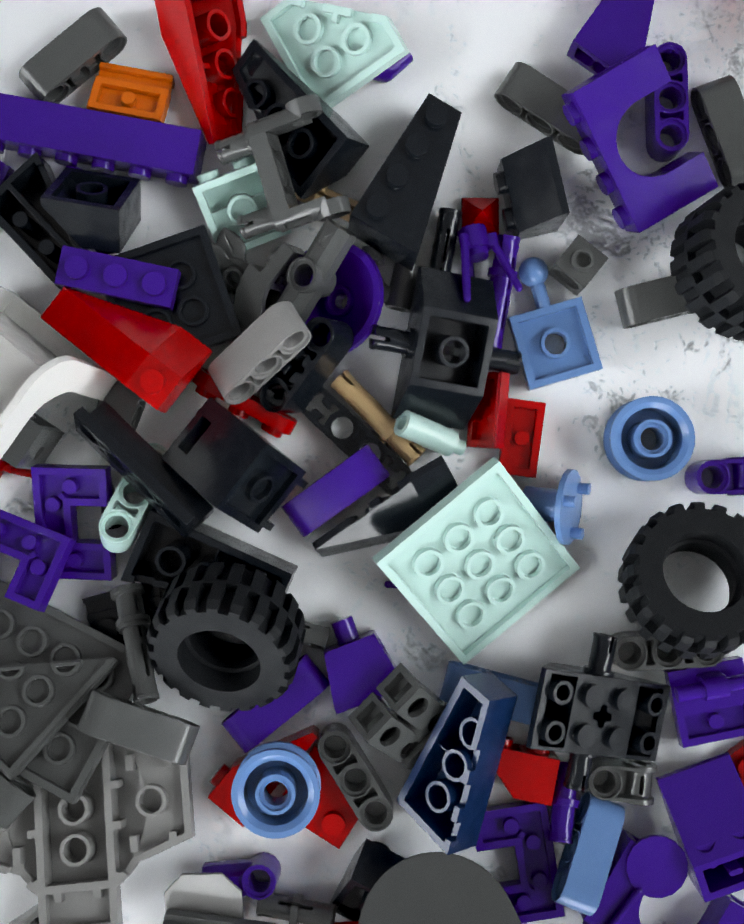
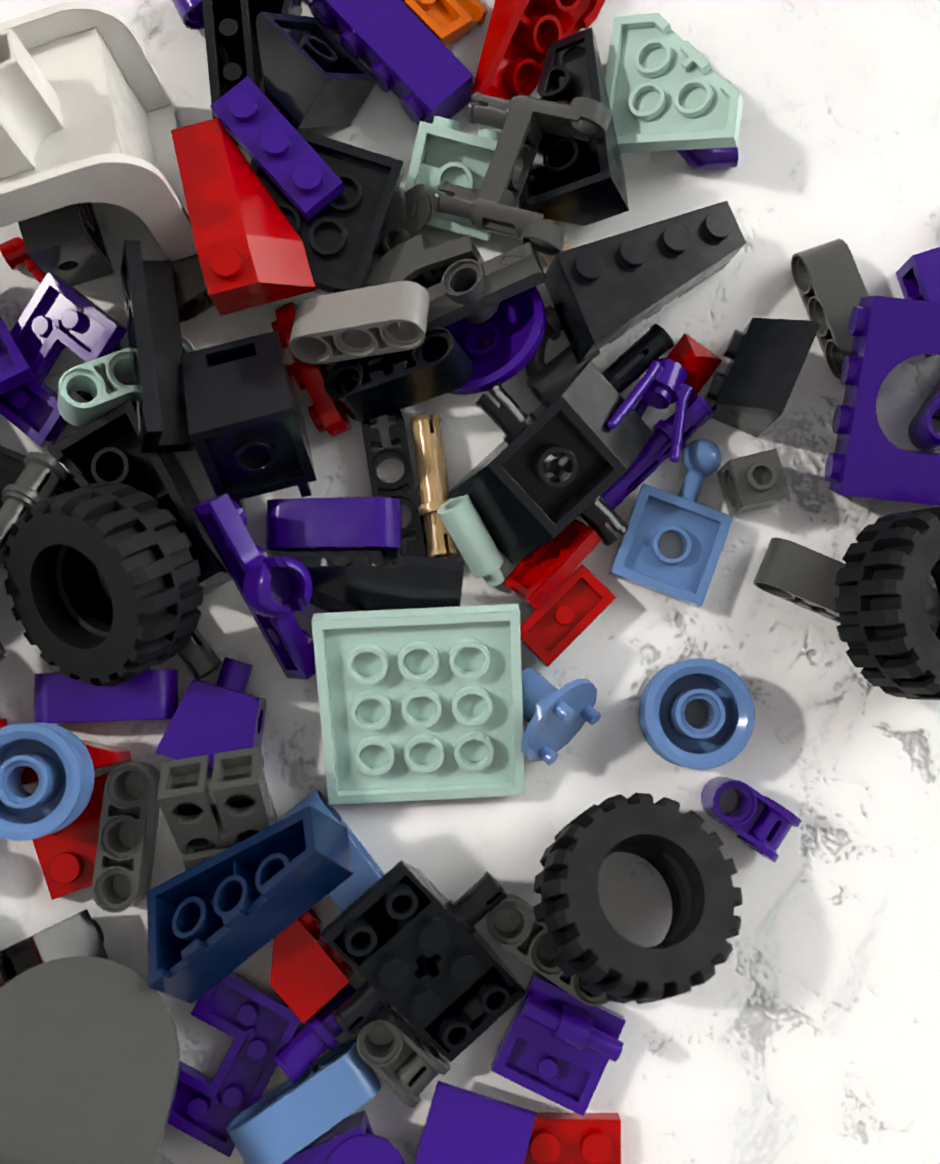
camera: 30 degrees right, 5 degrees down
none -> dark purple plate [193,494,316,680]

